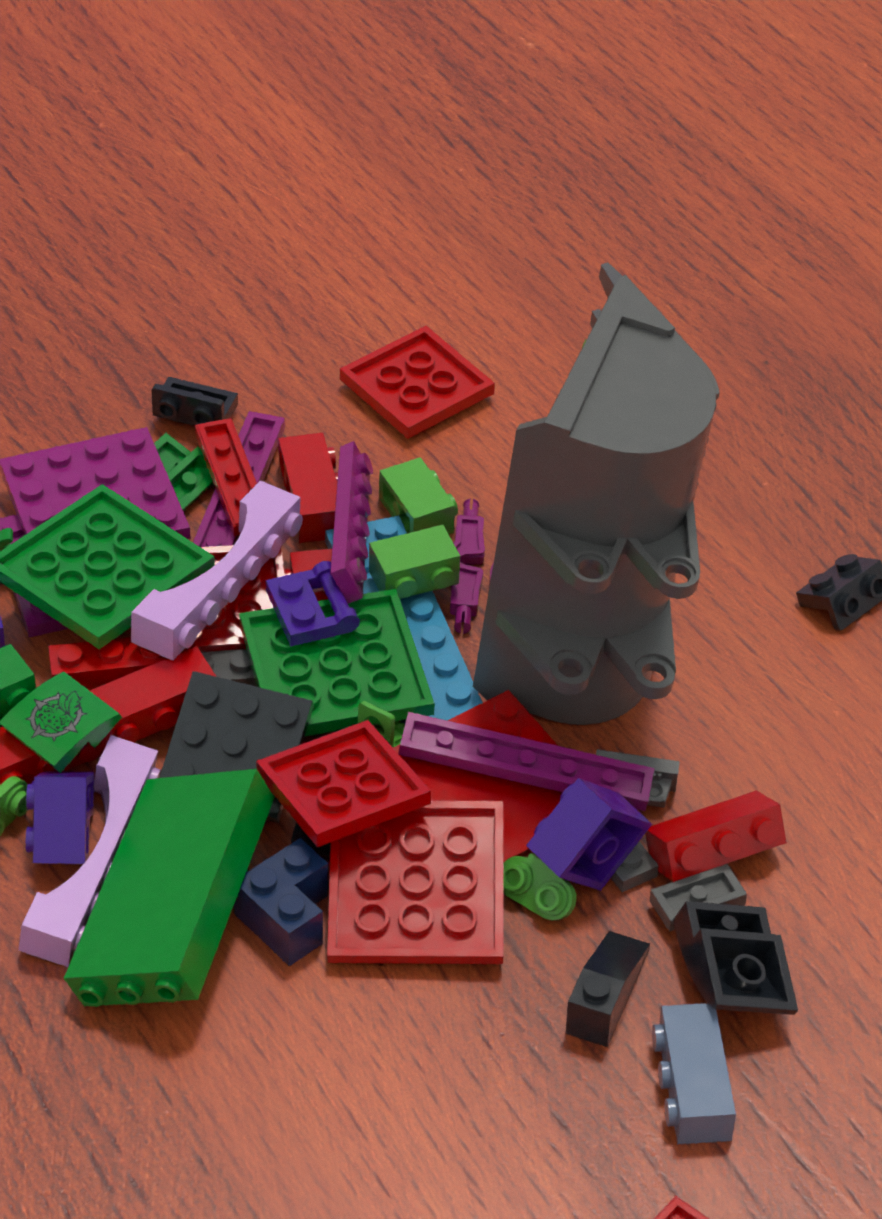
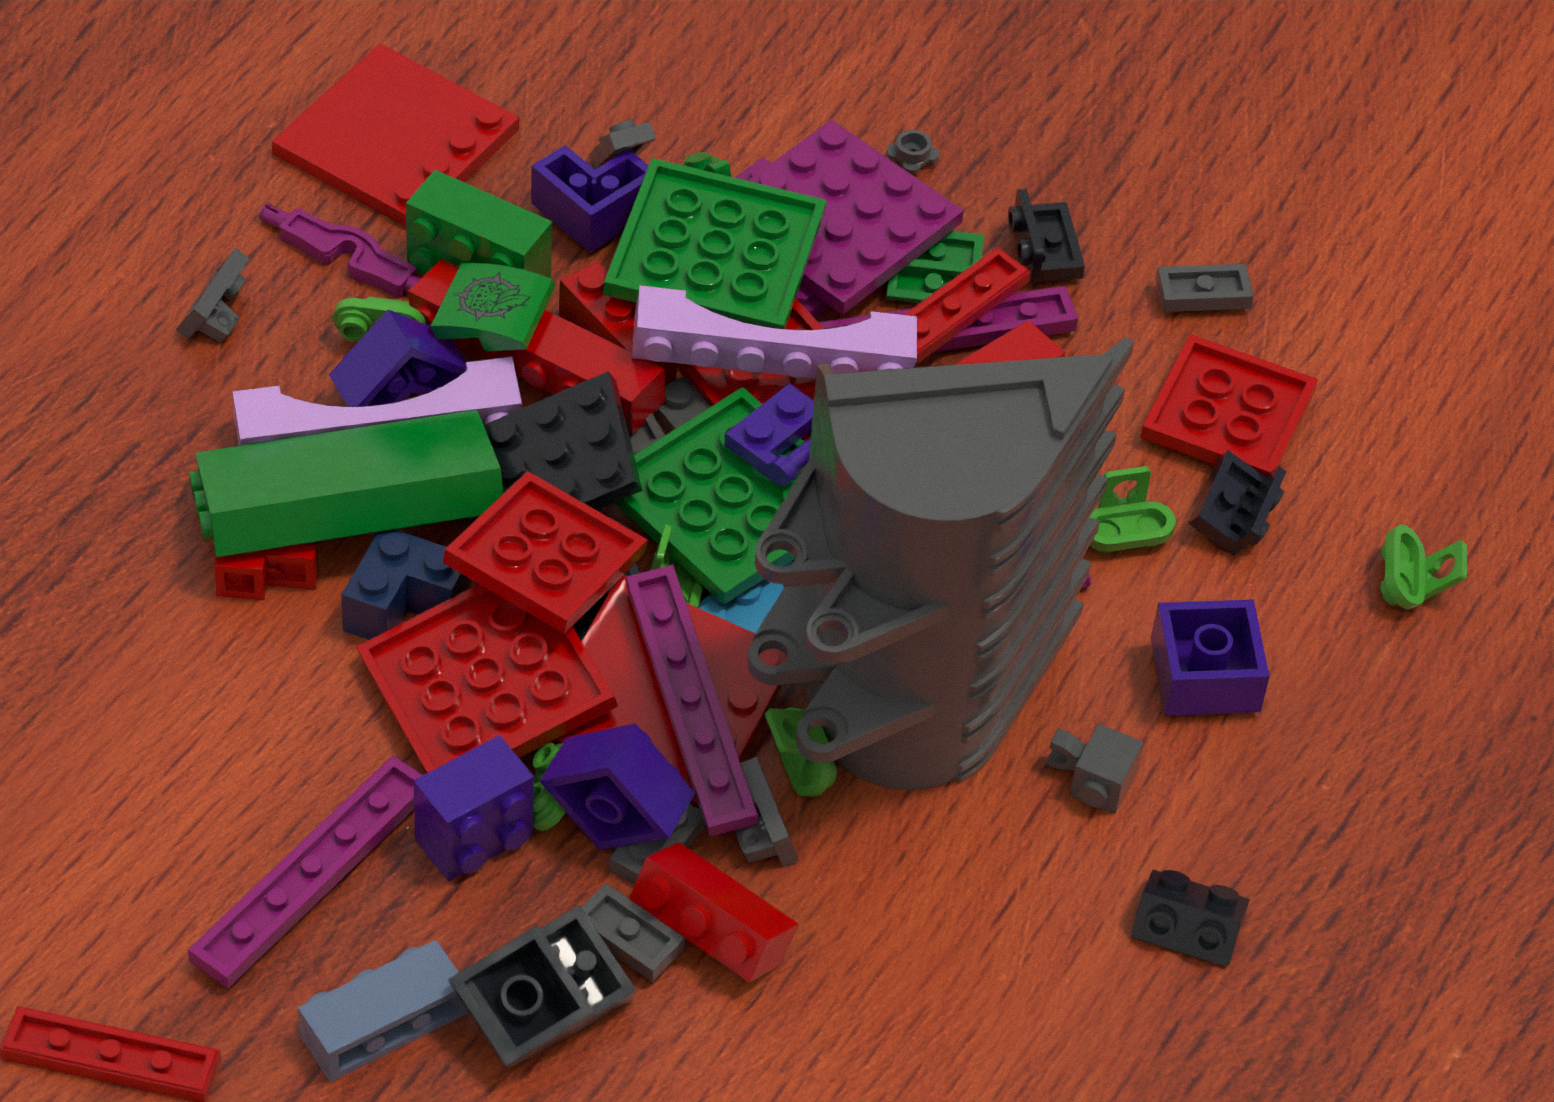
camera: 60 degrees right, 5 degrees up
black slope [565,931,650,1047] -> none
none -> magenta plate [188,755,423,989]
none -> red slope [214,544,318,600]
none -> dark purple brick [414,735,534,881]
none -> bright green bracket [765,707,837,797]
none -> dark grey plate [886,130,939,173]
none -> dark grey brick [1047,723,1144,814]
none -> bright green bracket [1088,466,1176,553]
none -> dark grey plate [1156,264,1254,312]
none -> black bracket [1189,450,1287,556]

